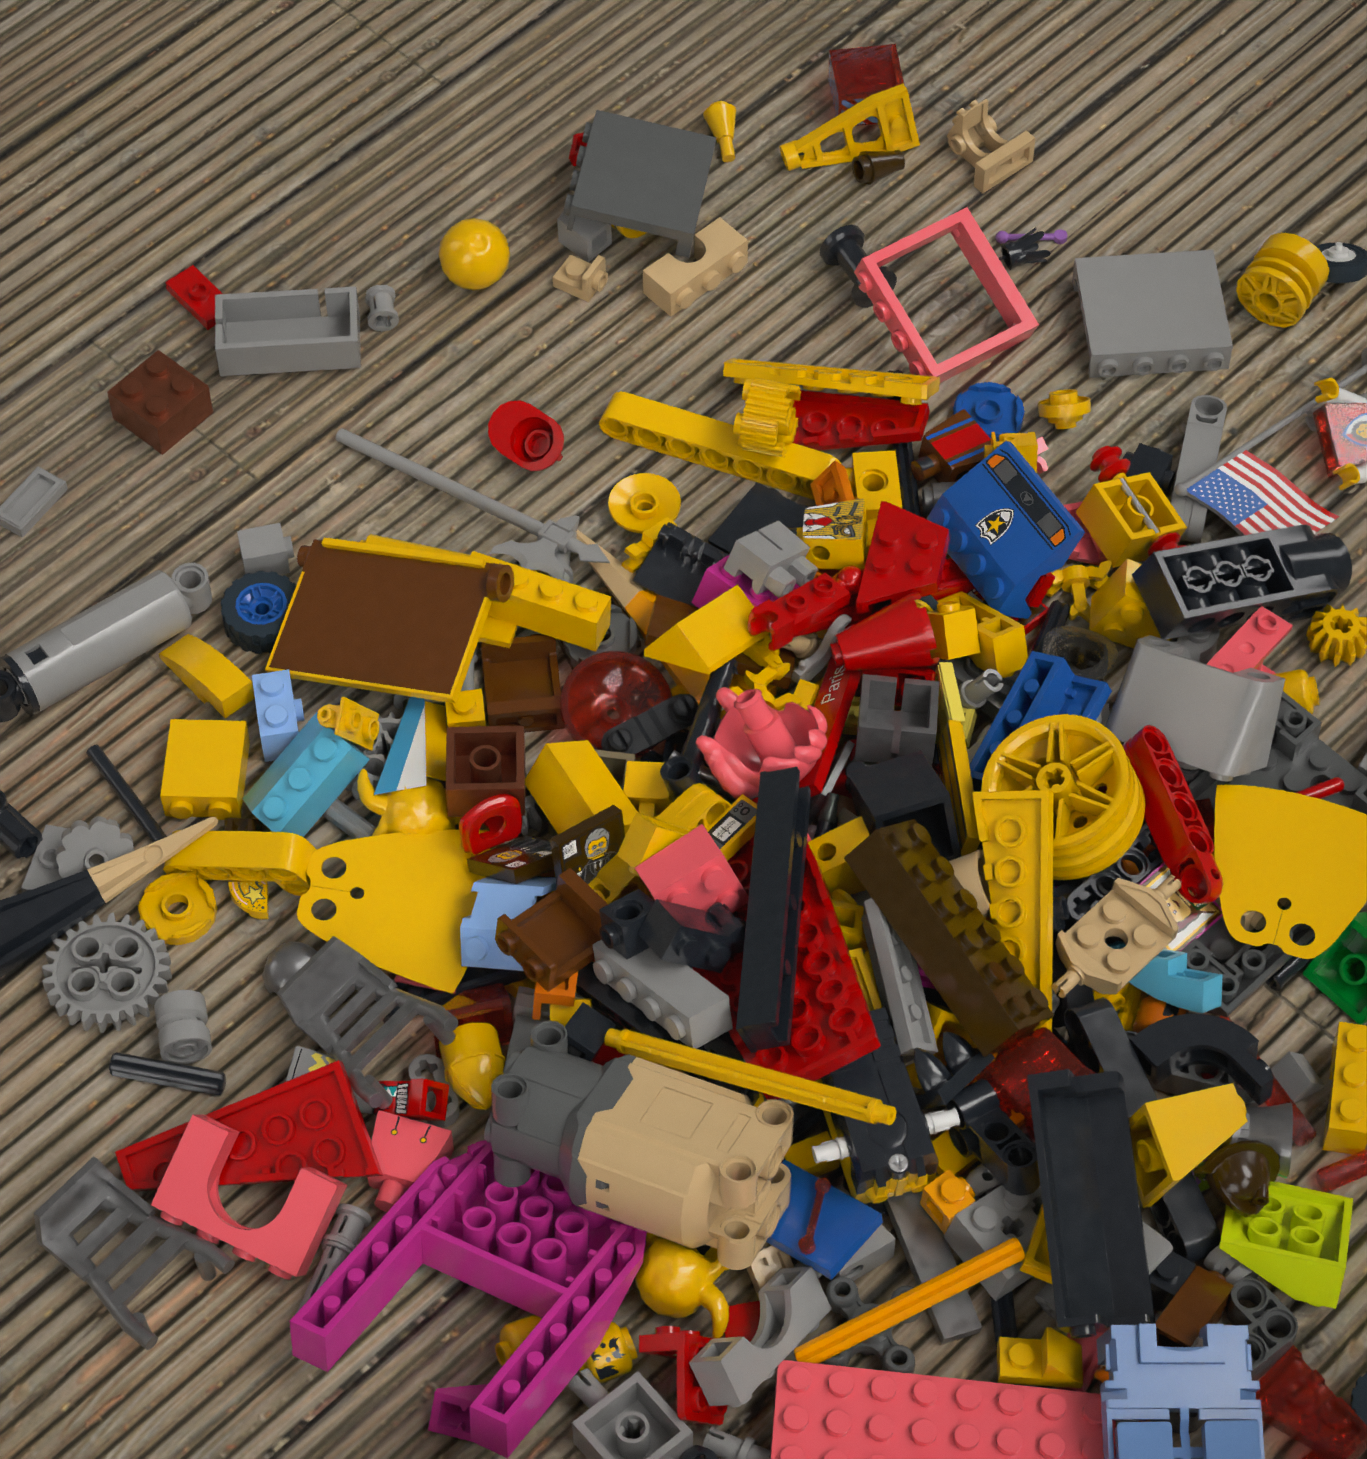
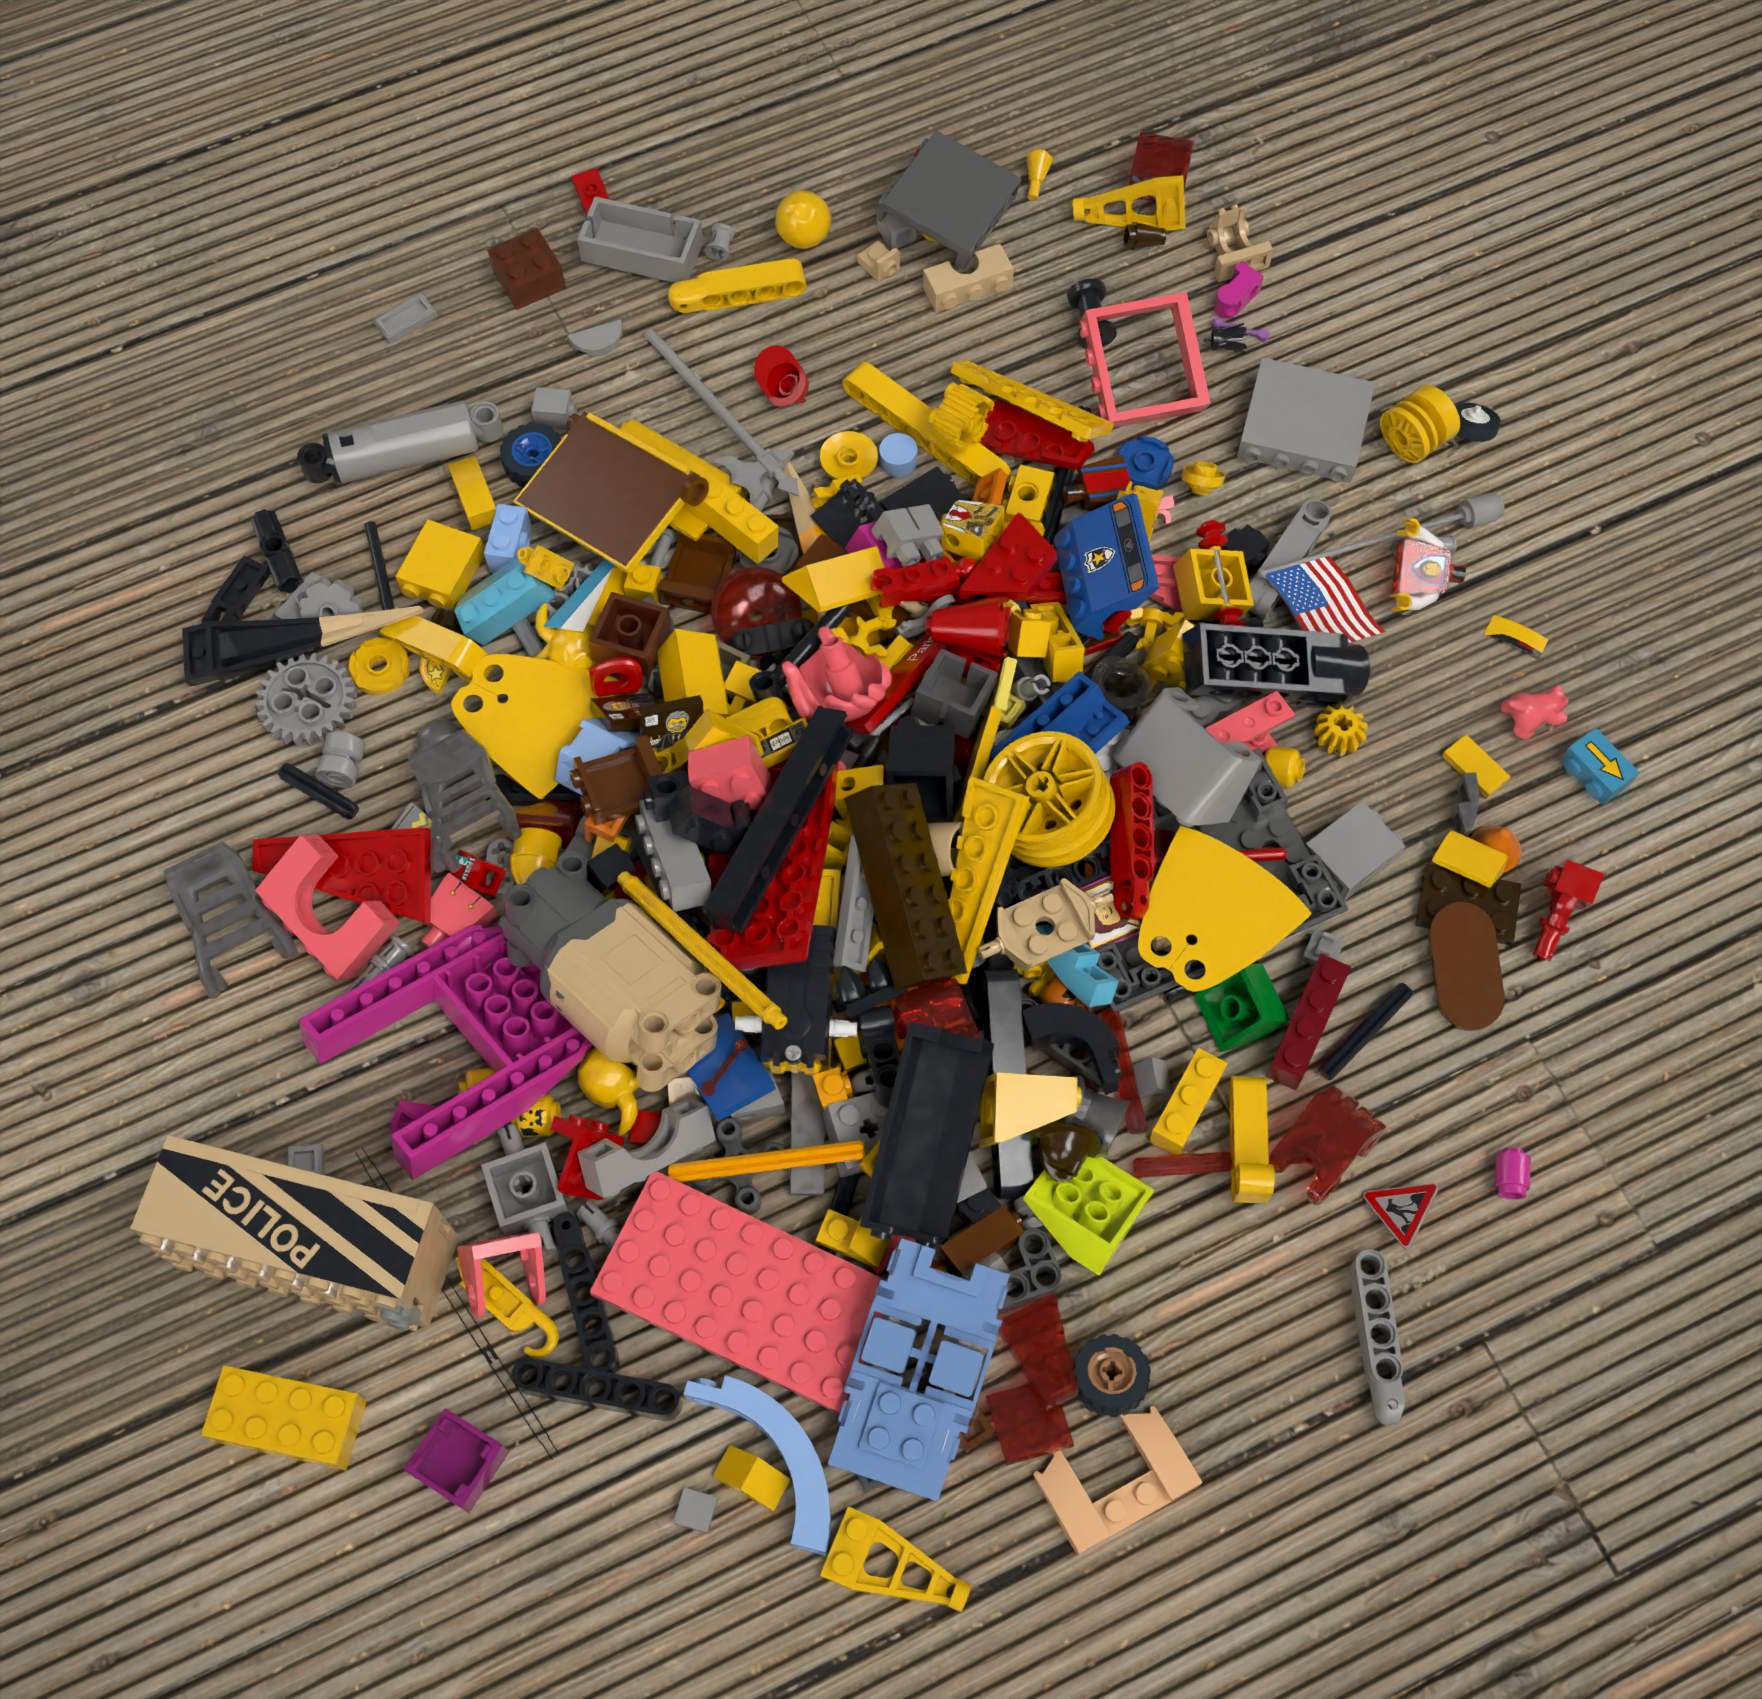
camera: 20 degrees right, 10 degrees up
none -> light grey tile [567,319,623,356]
none -> yellow piece [668,258,807,313]
none -> light blue piece [879,433,917,477]
none -> dark pink leg [1214,261,1264,318]

